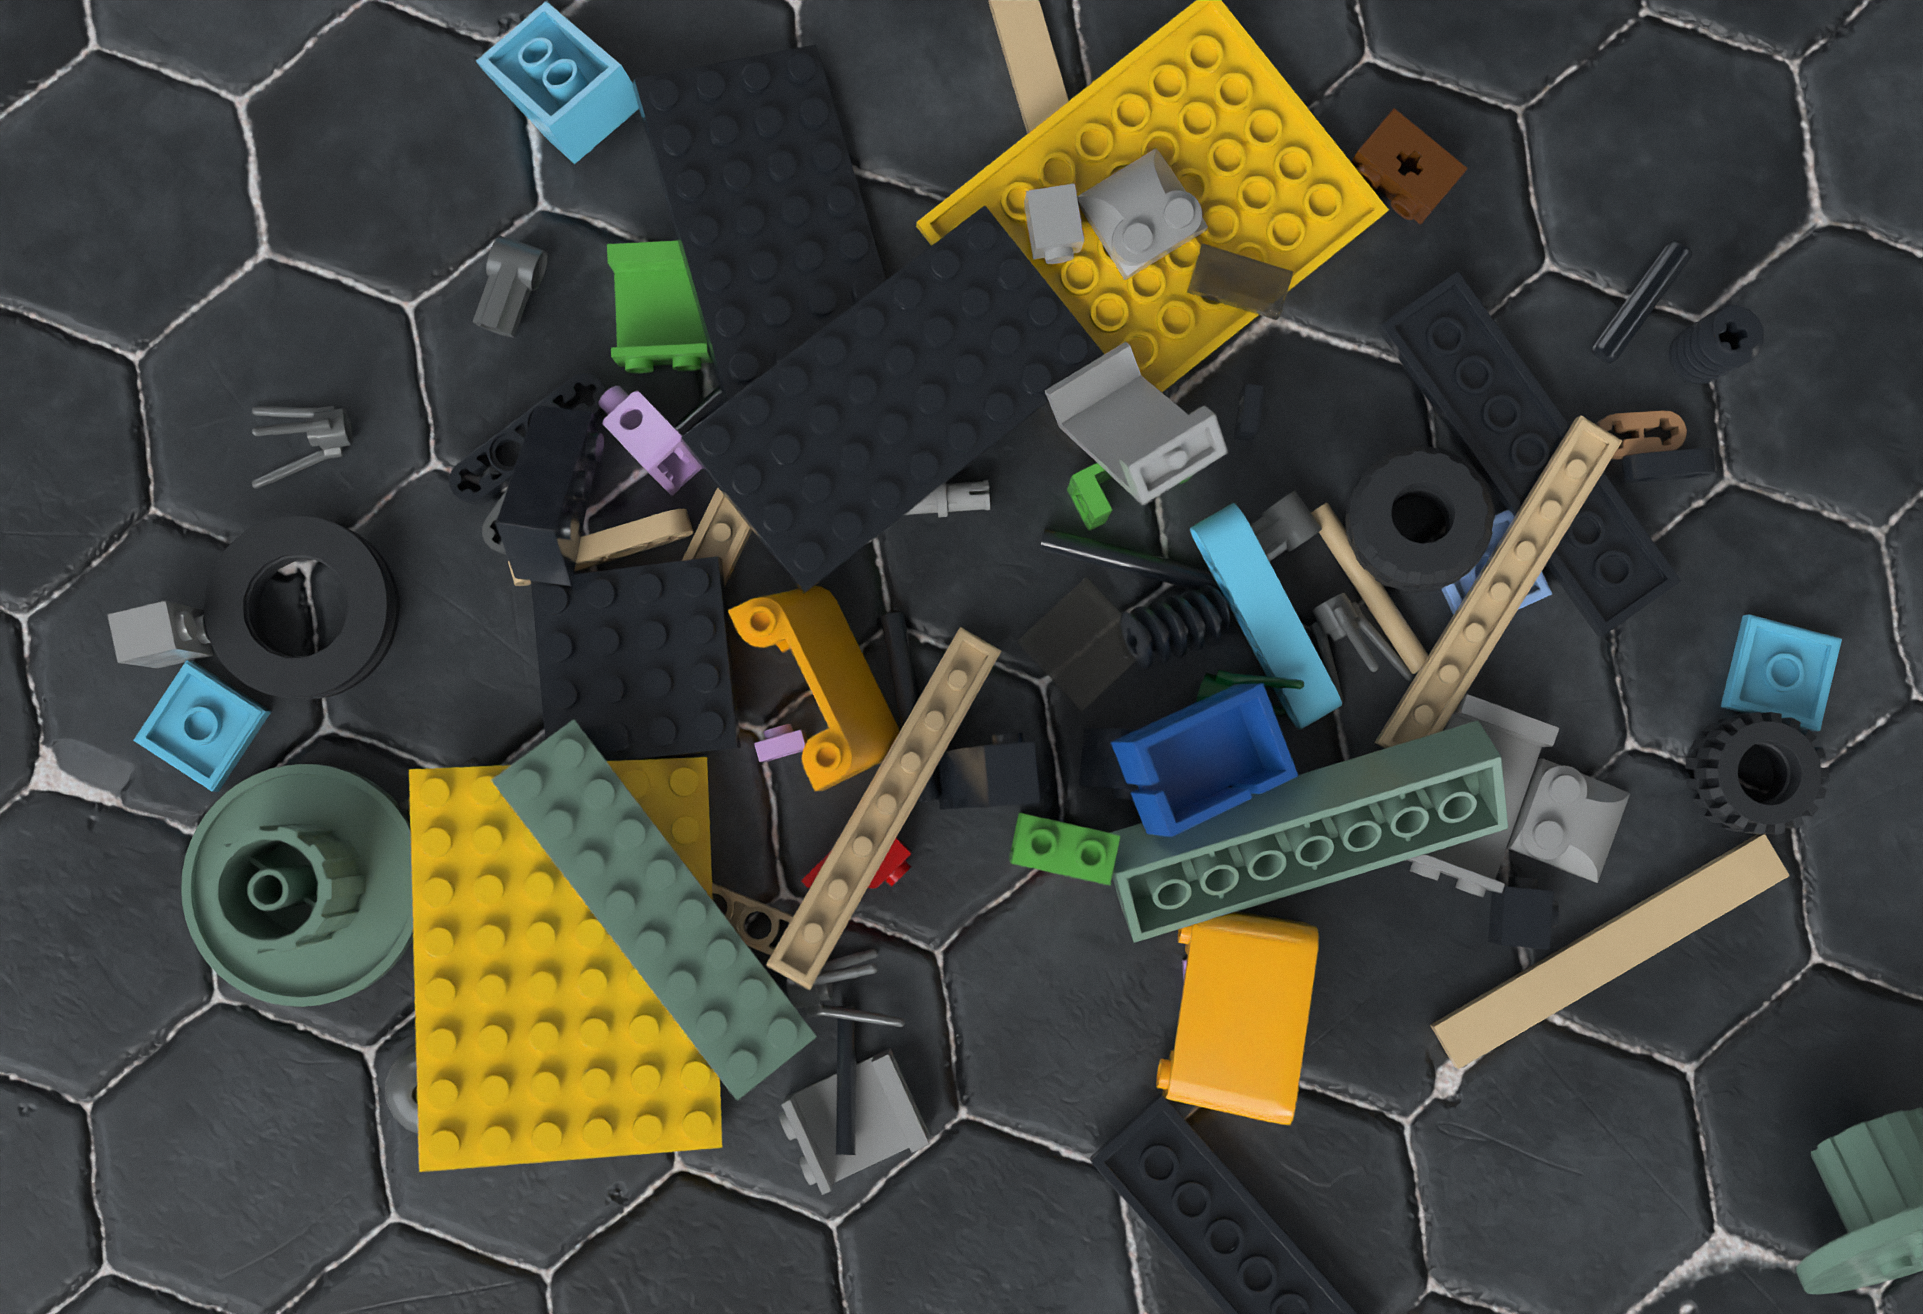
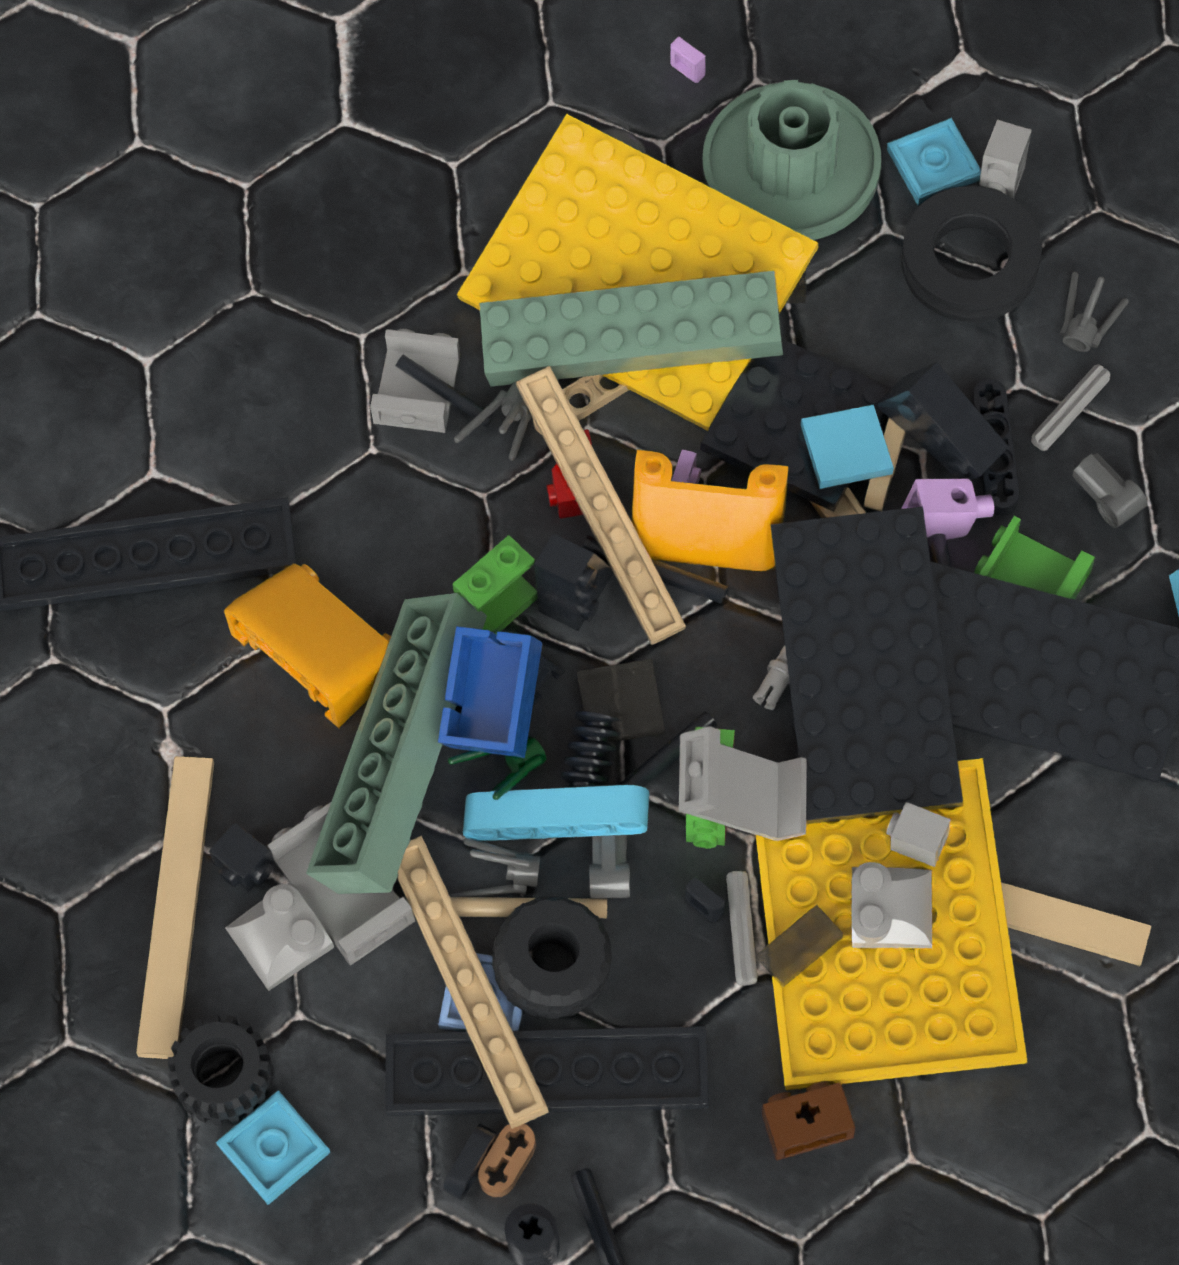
camera: 125 degrees right, 20 degrees down
none -> lavender tile [671,37,705,83]
none -> light grey axle [726,871,758,986]
none -> medium azure tile [801,405,894,489]
none -> light grey axle [1031,364,1111,451]

